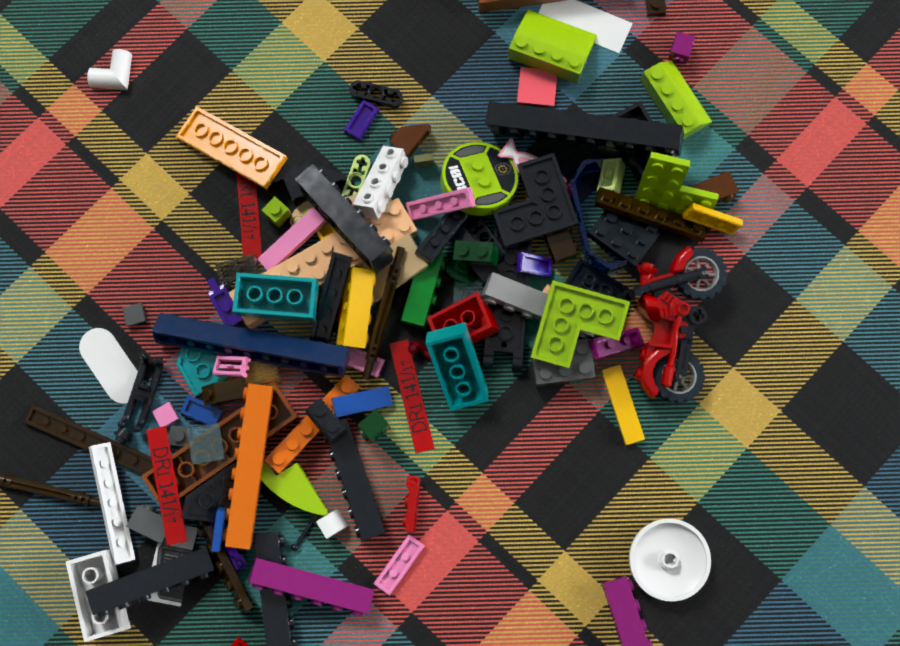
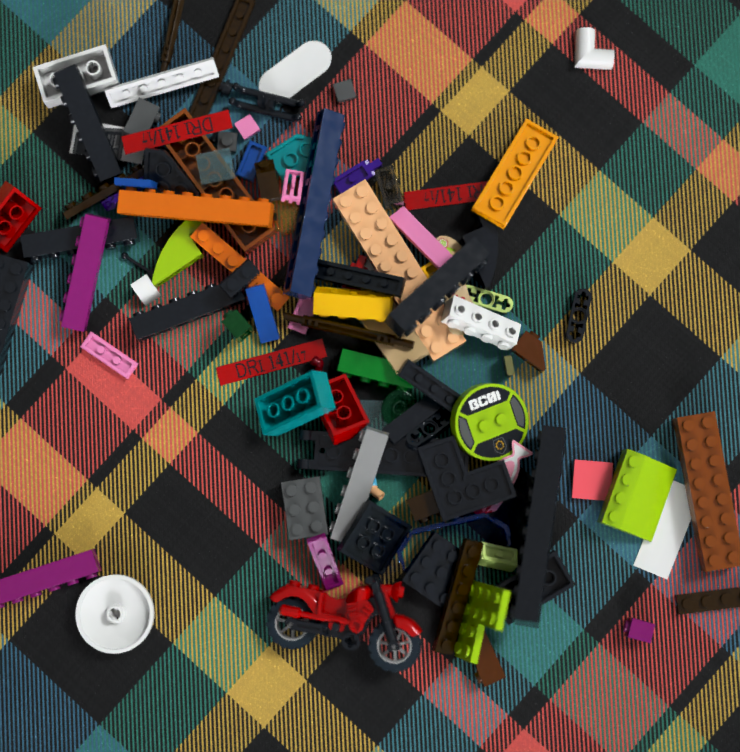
camera: 90 degrees right, 5 degrees up
teal brick [232,272,319,322] -> none
lime brick [262,196,292,228] -> none
dark purple tile [344,99,380,141] -> none
red hinge [402,476,421,533] -> none
bright pink tile [406,187,476,221] -> none
dark green brick [453,240,499,266] -> none
dark purple tile [516,252,552,278] -> none
lime plate [531,280,630,368] -> none
yellow tile [601,365,645,446] -> none
lime slope [640,61,712,139] -> none
yellow tile [683,203,743,235] -> none

